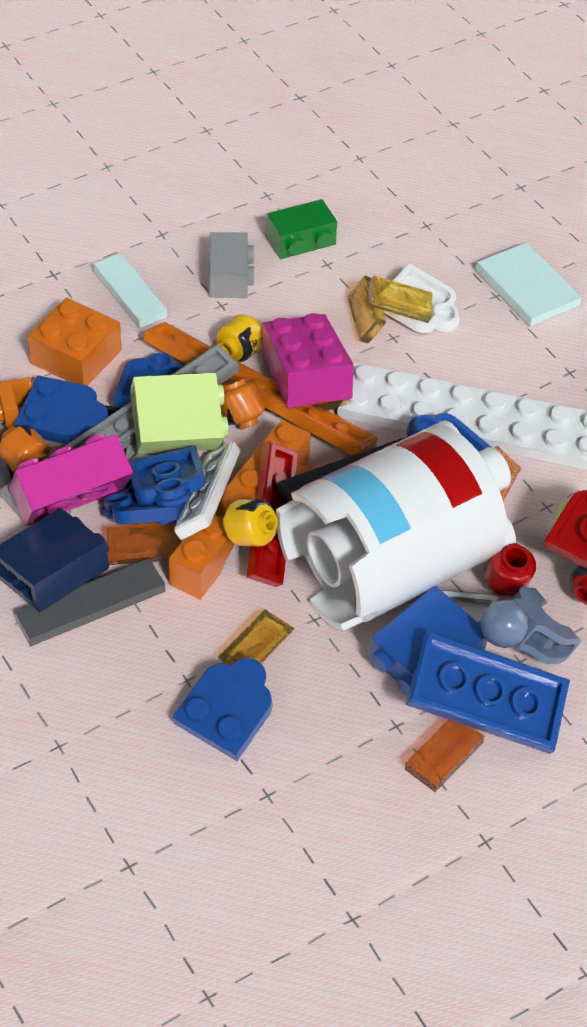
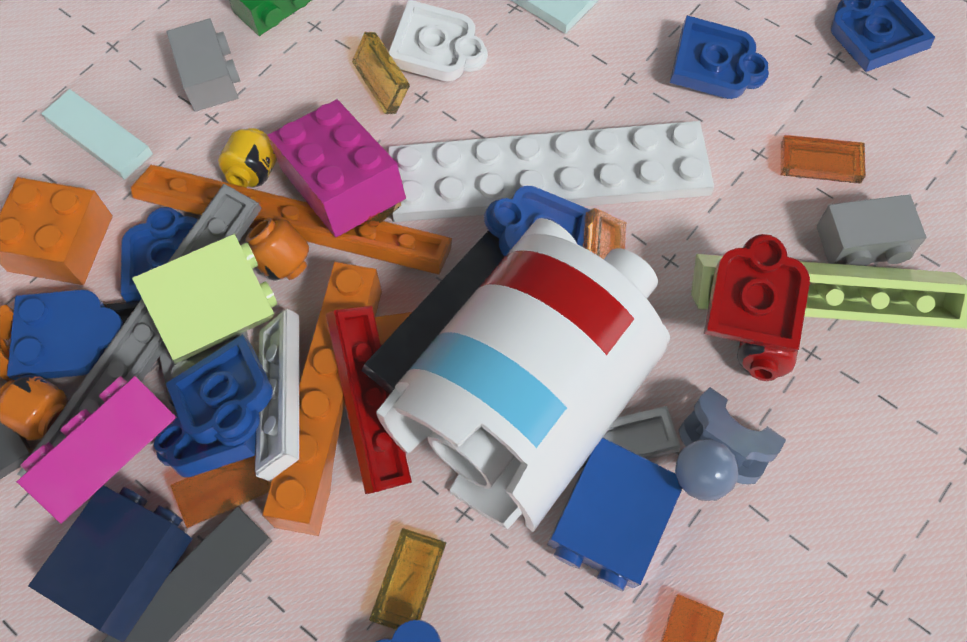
camera: 15 degrees left, 15 degrees up
yellow head [223,499,278,546] -> none
clear yellow tile [369,275,433,323] -> none
blue tile [405,631,570,754] -> none
red head [484,543,536,596] -> none

